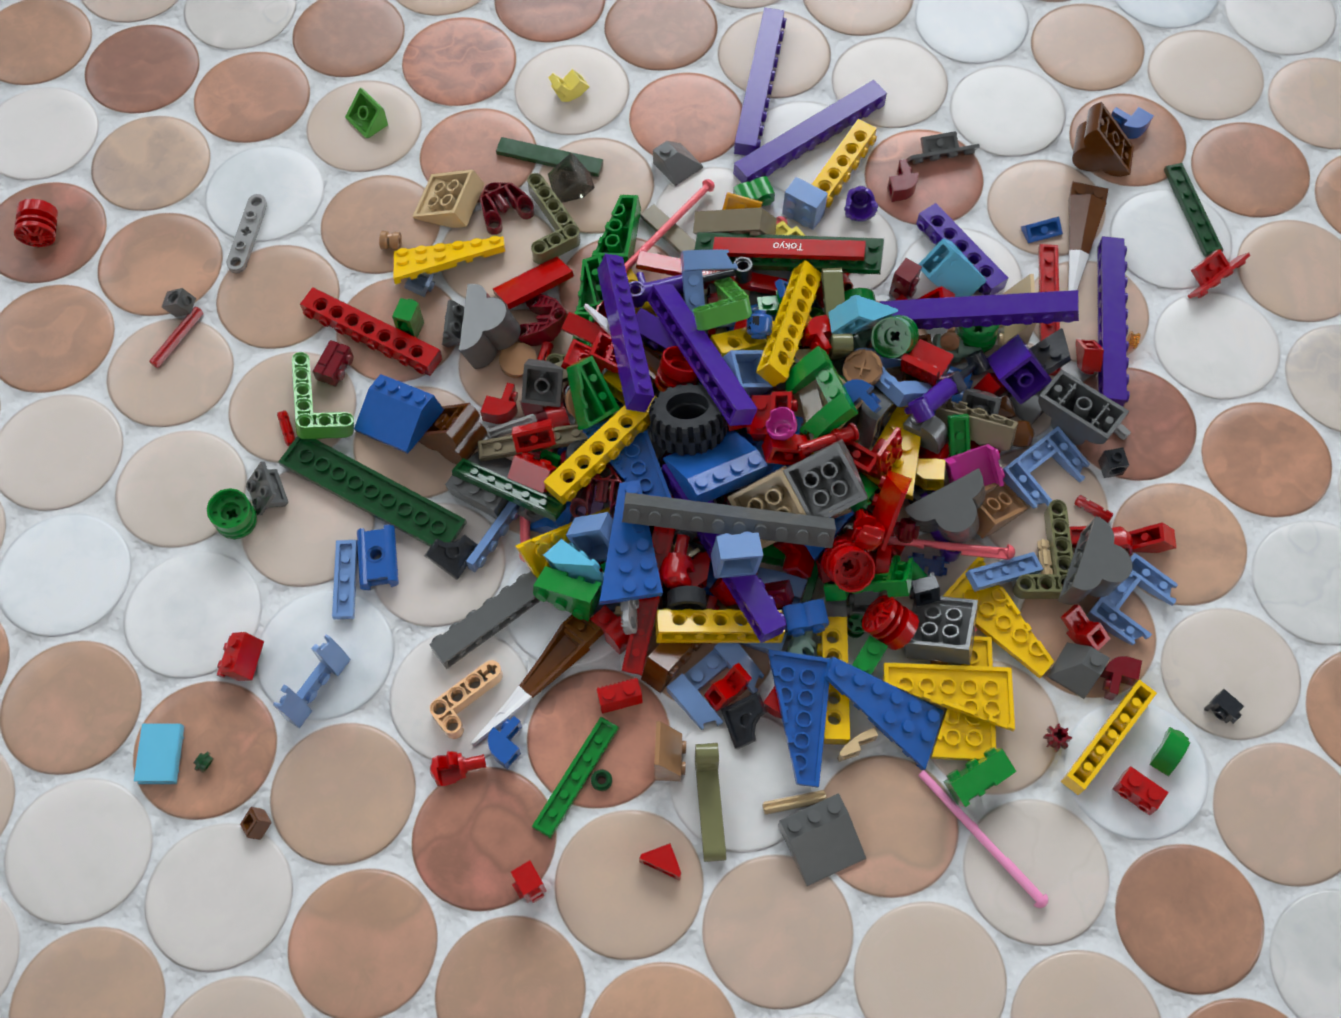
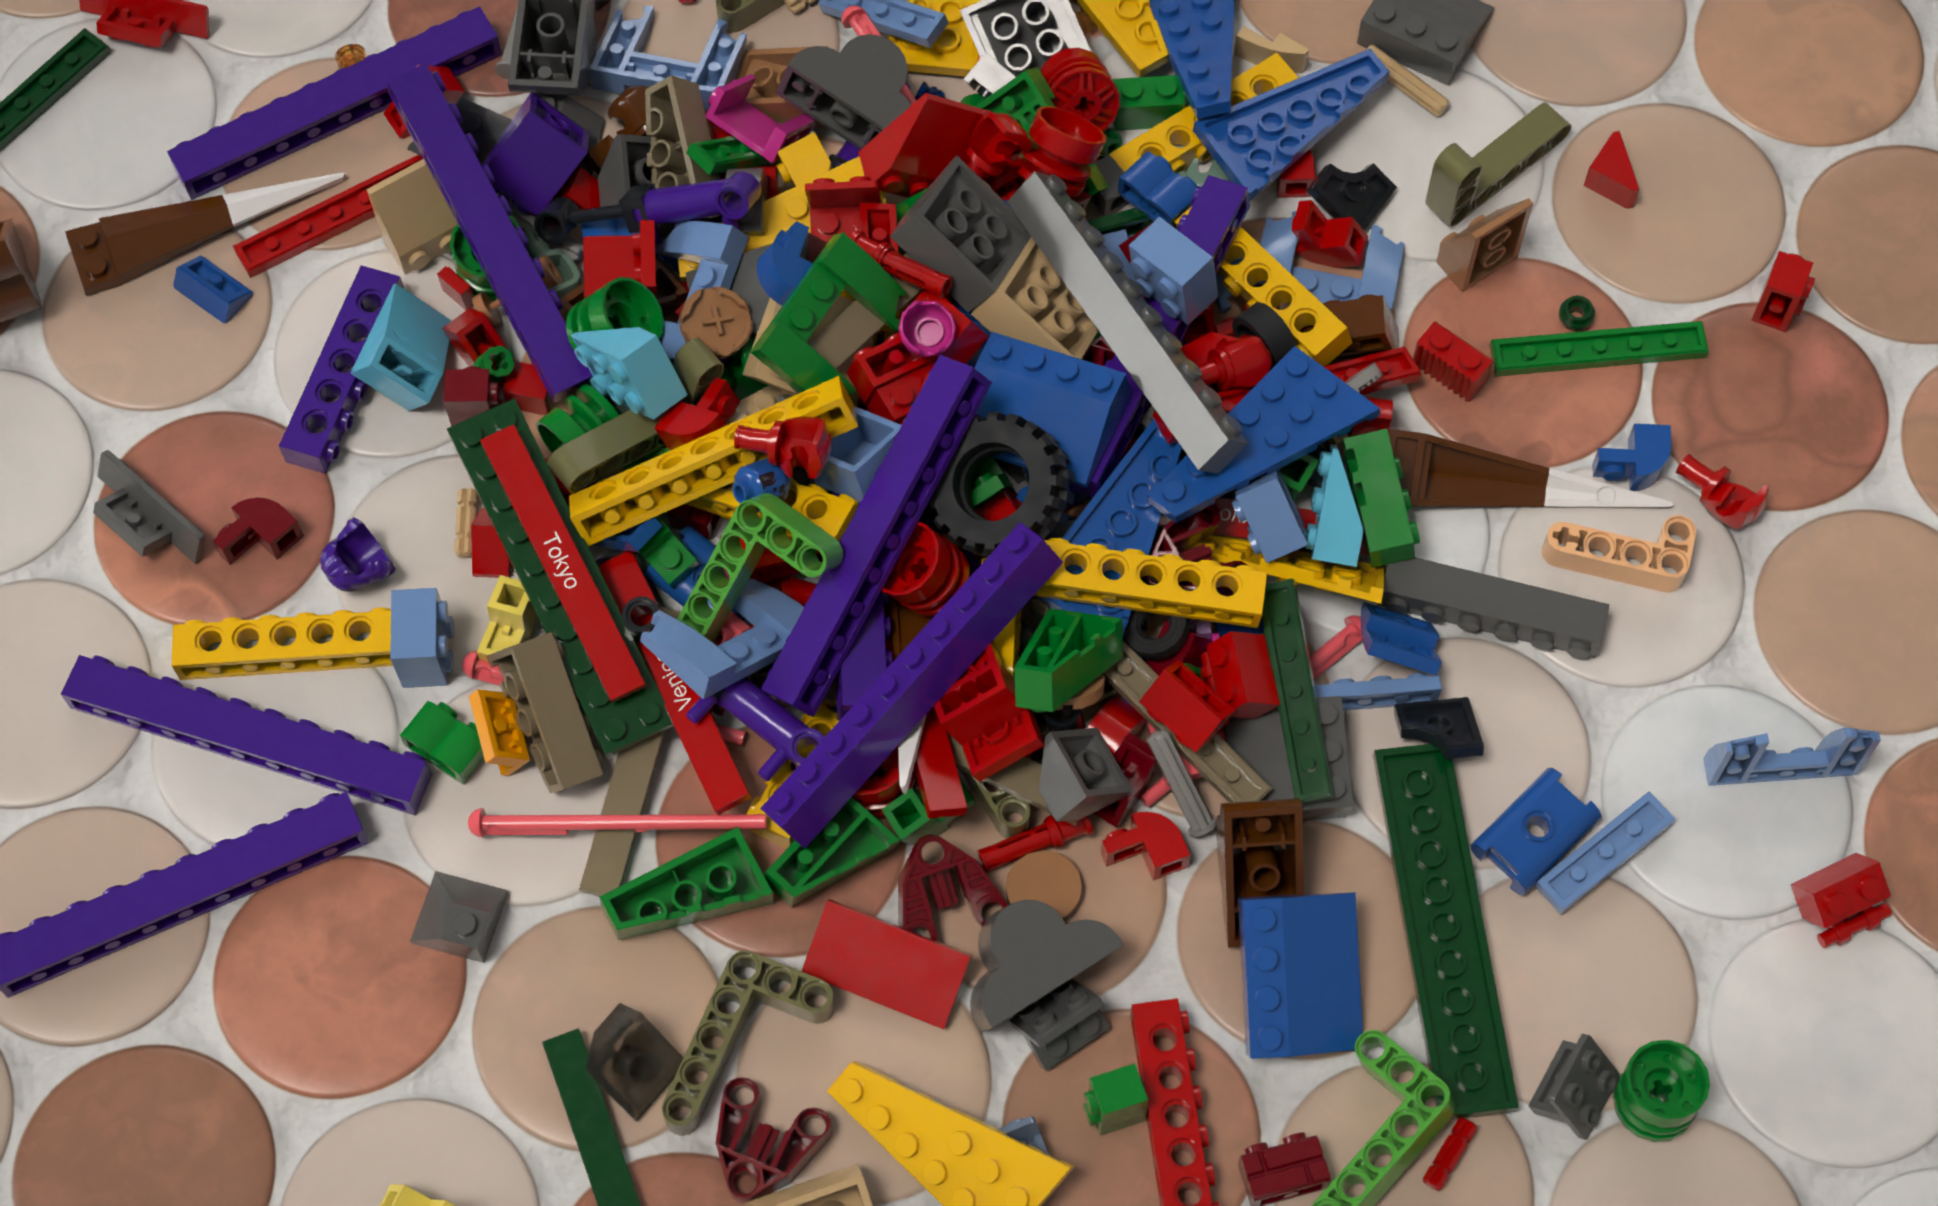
camera: 125 degrees left, 0 degrees up
none -> green bush [473,346,514,383]
none -> red piece [734,416,832,478]
none -> blue slope [1361,602,1442,676]

